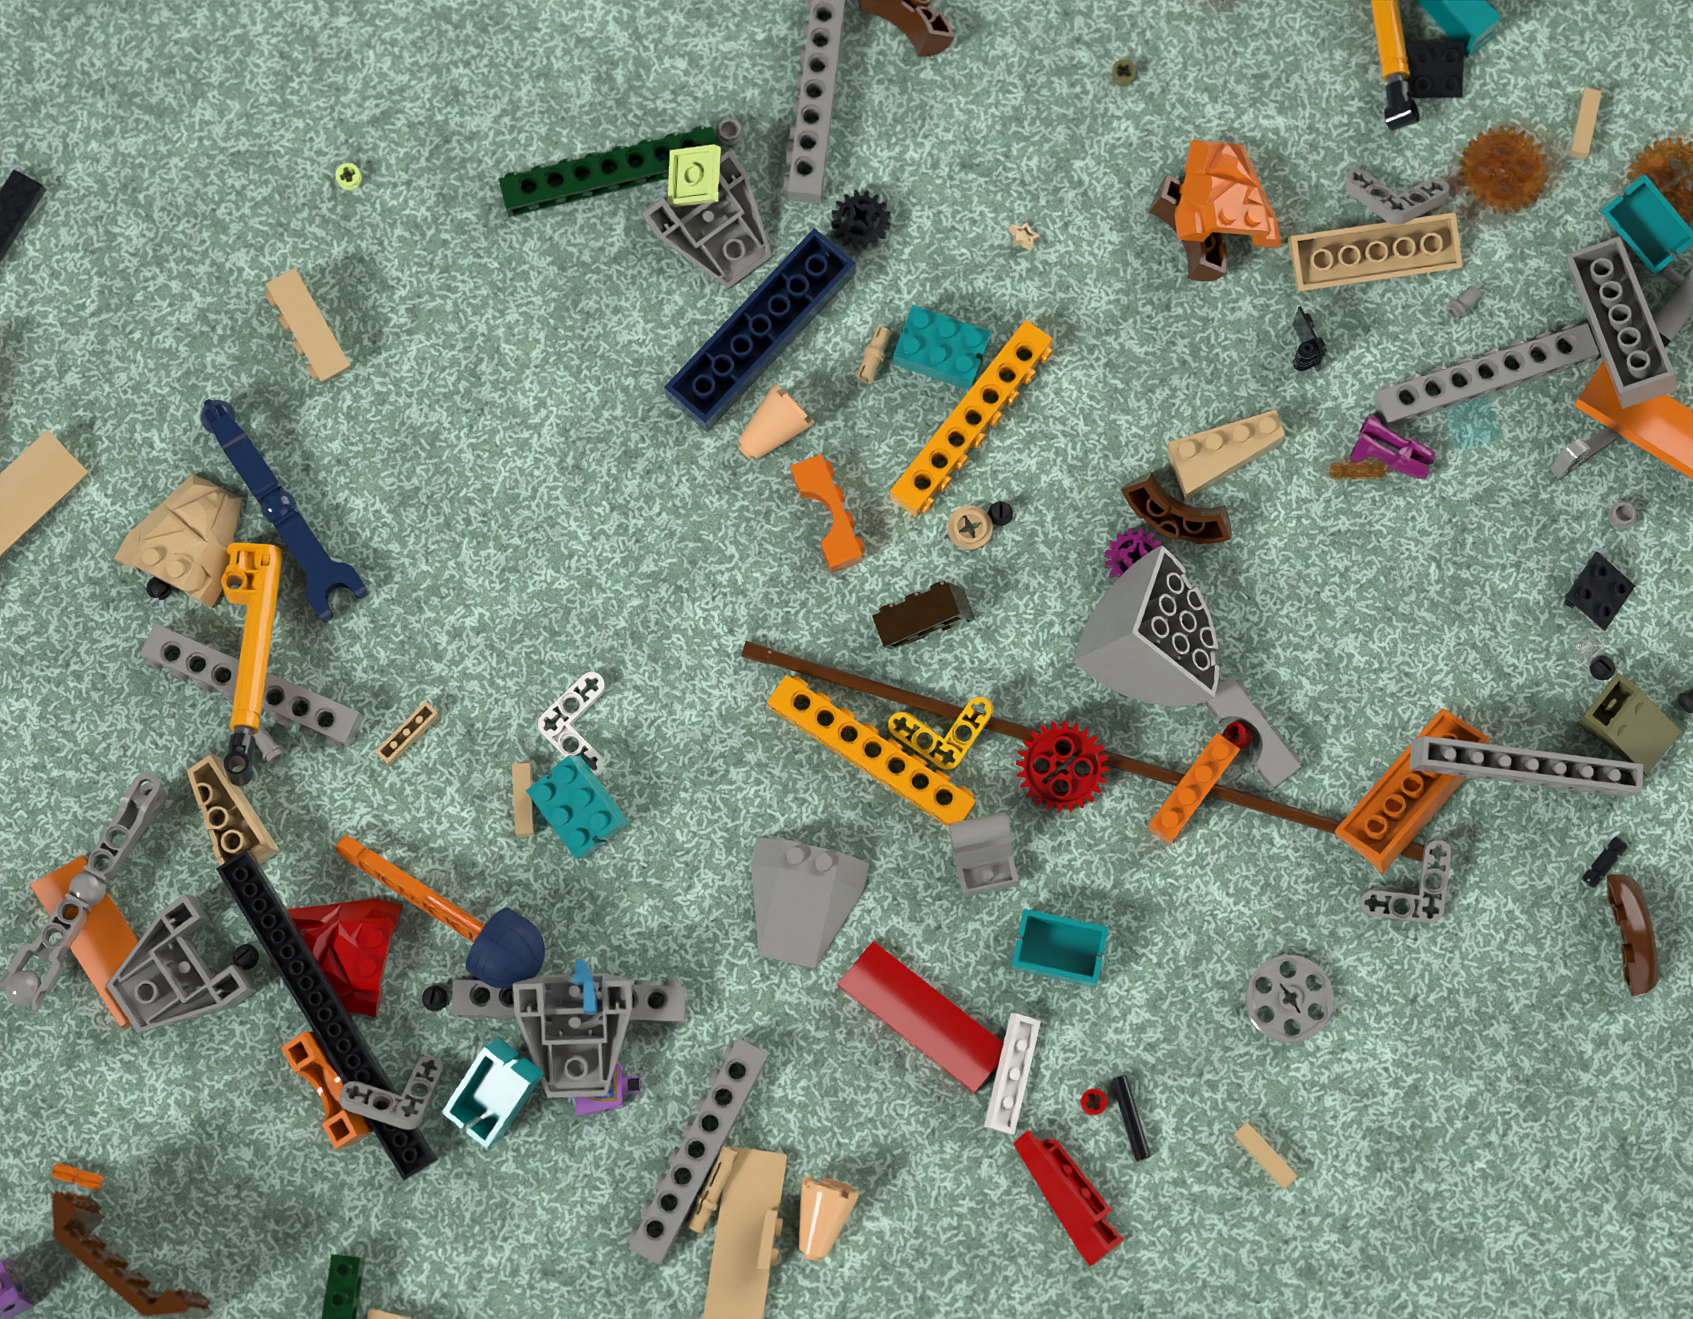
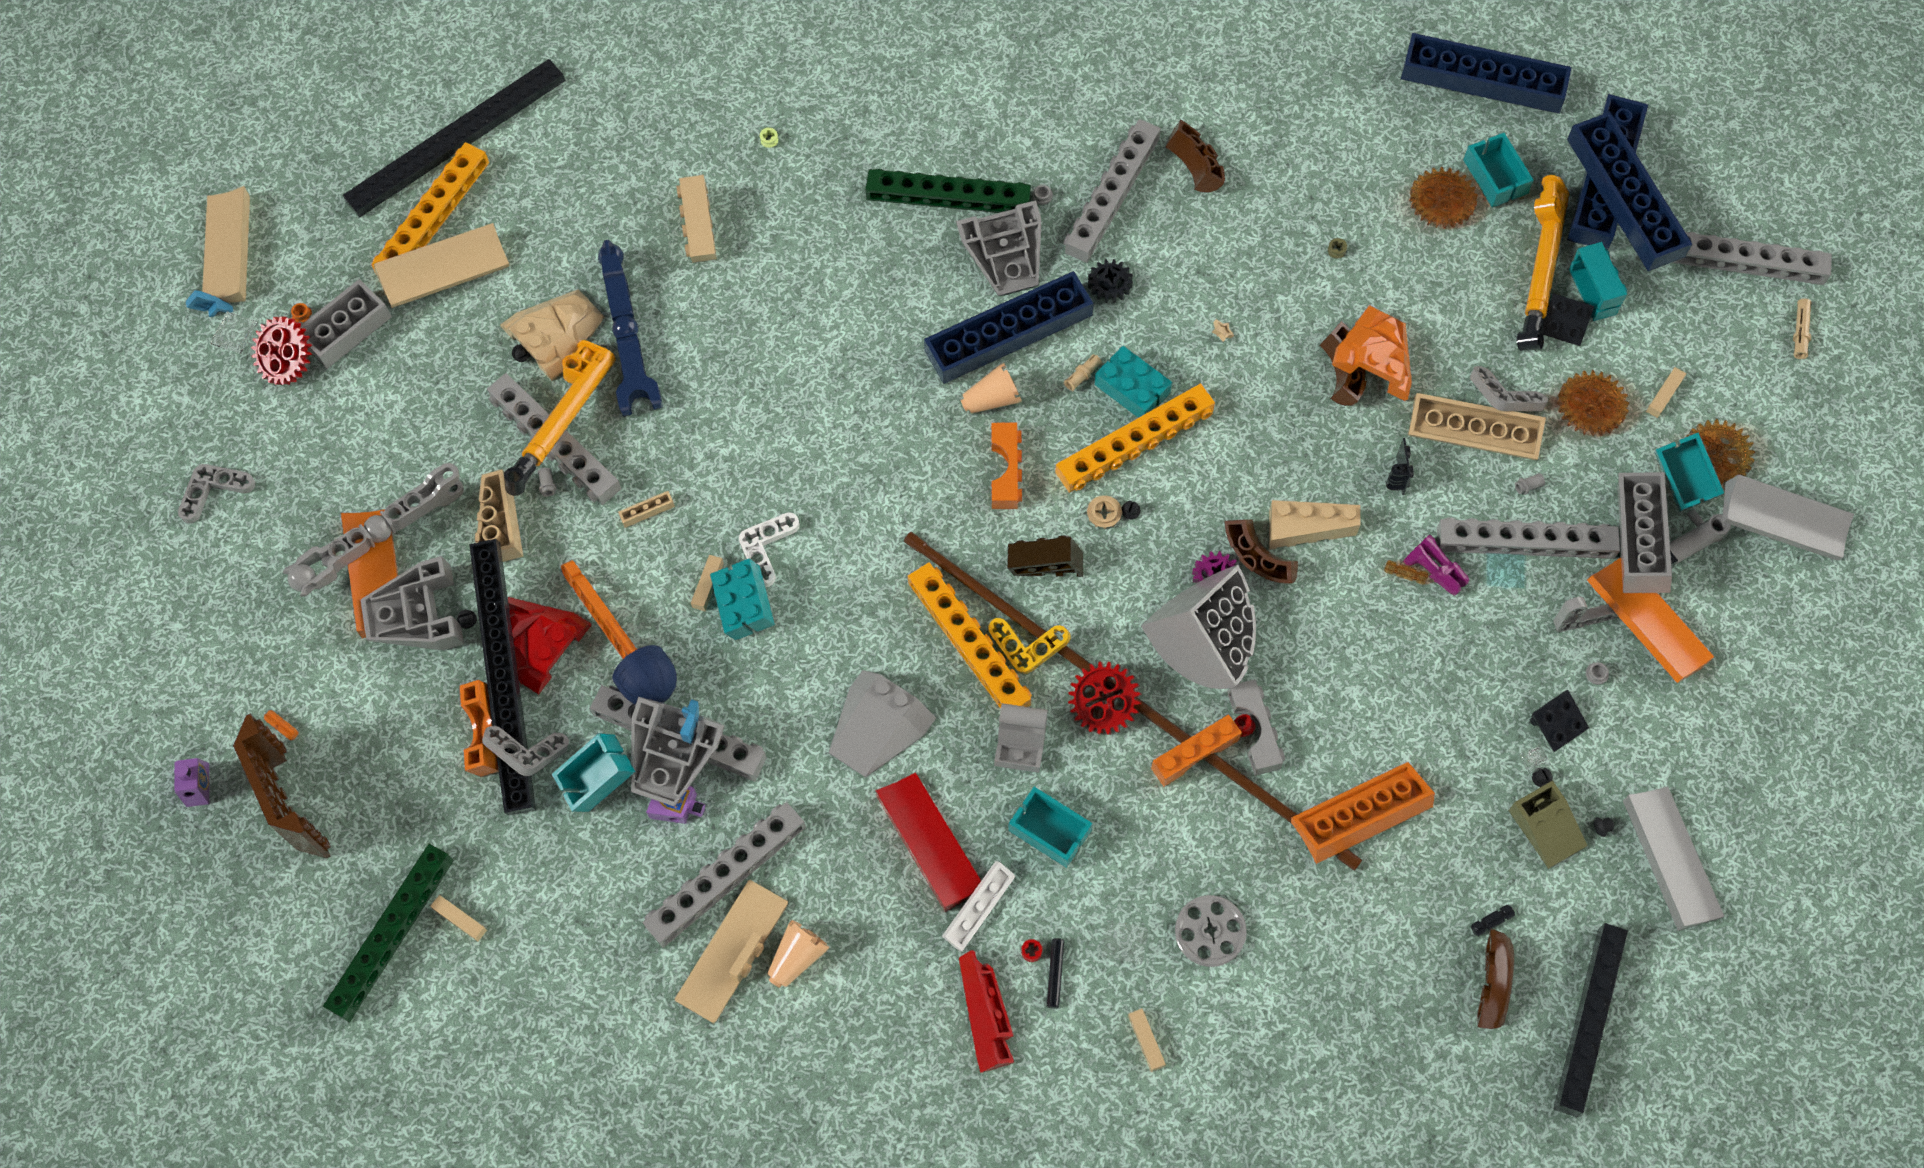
camera: 20 degrees right, 10 degrees down
black piece [422,986,448,1011] -> none
yellowish green hinge [667,145,721,207] -> none
tan pin [686,1145,740,1234] -> none
light grey beam [1359,838,1451,923] -> none
light grey brick [1410,736,1643,797] -> none

